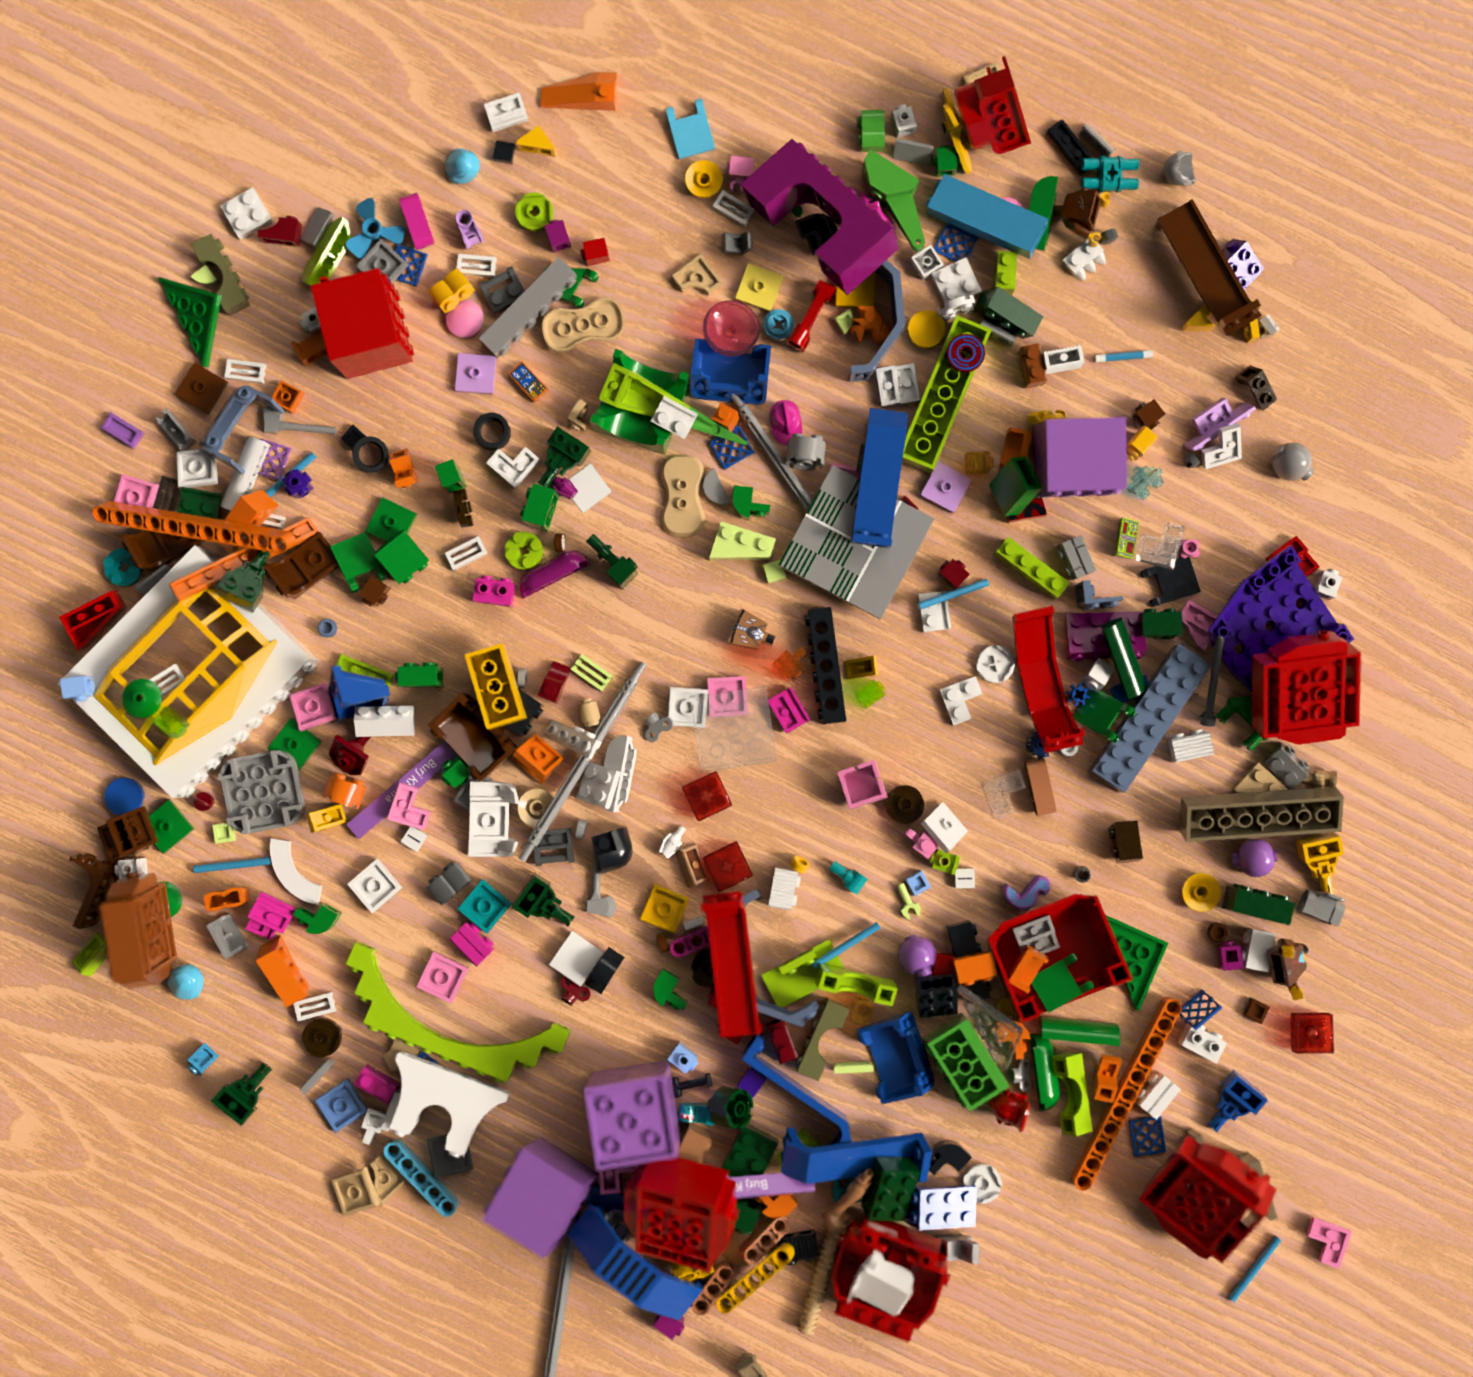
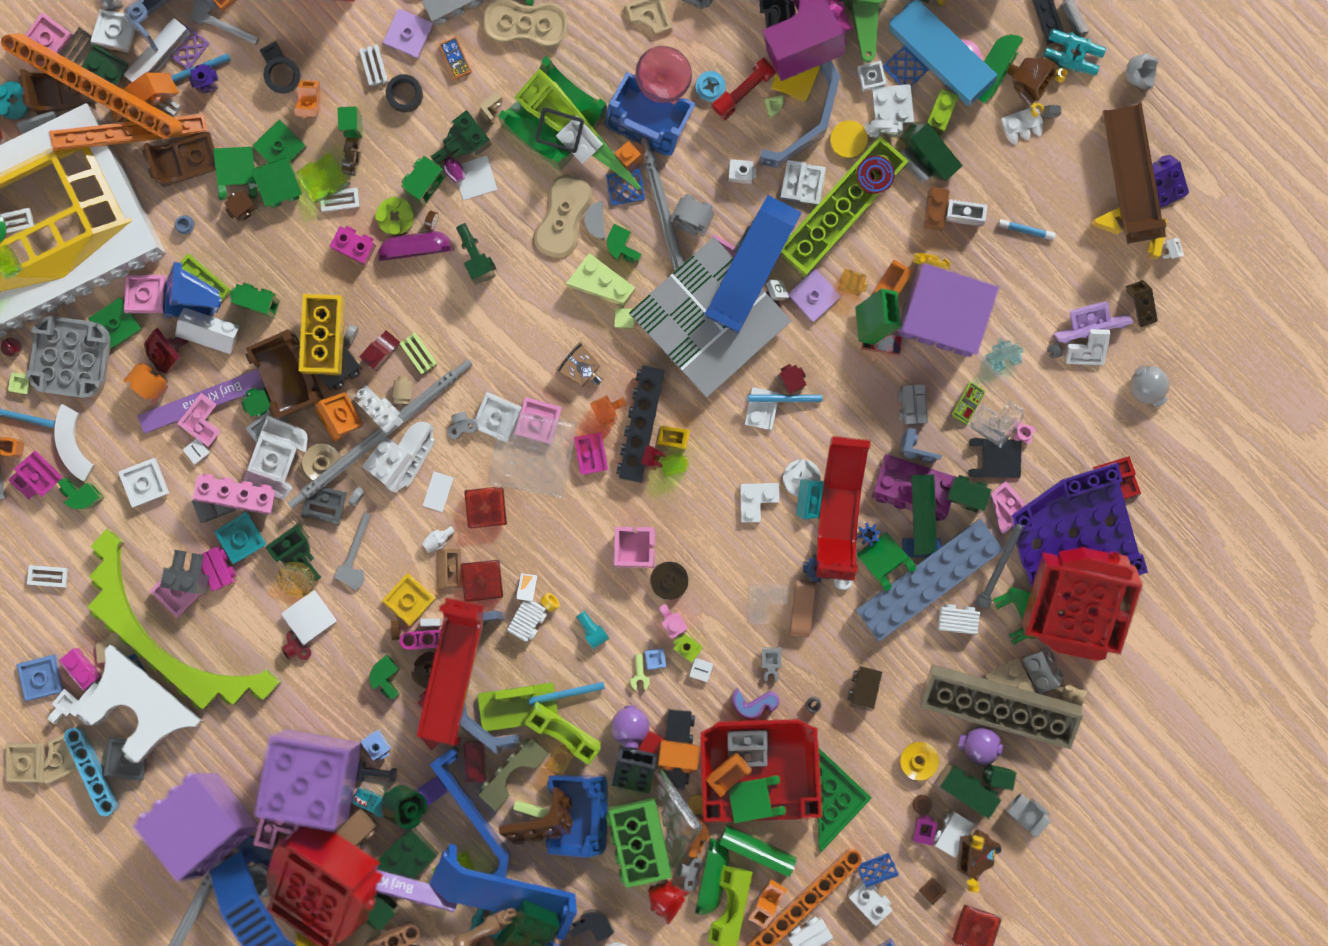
camera: 10 degrees right, 0 degrees up
dark green brick [217,550,270,613] -> none
orange wedge [255,935,309,1007] -> none
light grey tile [300,1058,336,1095] -> none
dark brown plate [302,1017,342,1058] -> none
yellow slope [305,804,347,833] -> none
white plate [486,447,541,489] -> none
black brick [585,947,625,994] -> none
black brick [591,826,633,874] -> none
light yellow plate [735,263,784,312] -> none
orange brick [755,1194,798,1219] -> none
dark pink piece [770,400,802,445] -> none
orange animal [850,306,892,344] -> none
white plate [920,802,968,853] -> none
lime brick [993,537,1070,600] -> none
white brick [1082,658,1115,693] -> none
yellow brick [1126,426,1157,461] -> none
reddish brown brick [1132,399,1166,430] -> none
yellow brick [1295,832,1344,894] -> none
white brick [1314,569,1343,600] -> none
none -> dark grey brick [160,550,209,594]
none -> bright pink brick [193,473,276,515]
none -> clear yellow tile [277,562,315,598]
none -> clear neon green slope [296,152,350,203]
none -> white tile [359,44,388,87]
none -> white sticker [423,472,454,512]
none -> reddish brown bracket [499,787,573,845]
none -> white sticker [516,574,537,601]
none -> black piece [536,108,584,153]
none -> dark red tile [641,445,666,470]
none -> white brick [728,159,756,184]
none -> light grey plate [762,647,781,681]
none -> white tile [766,280,789,301]
none -> teal slope [796,479,824,519]
none -> dark green brick [982,764,1017,791]

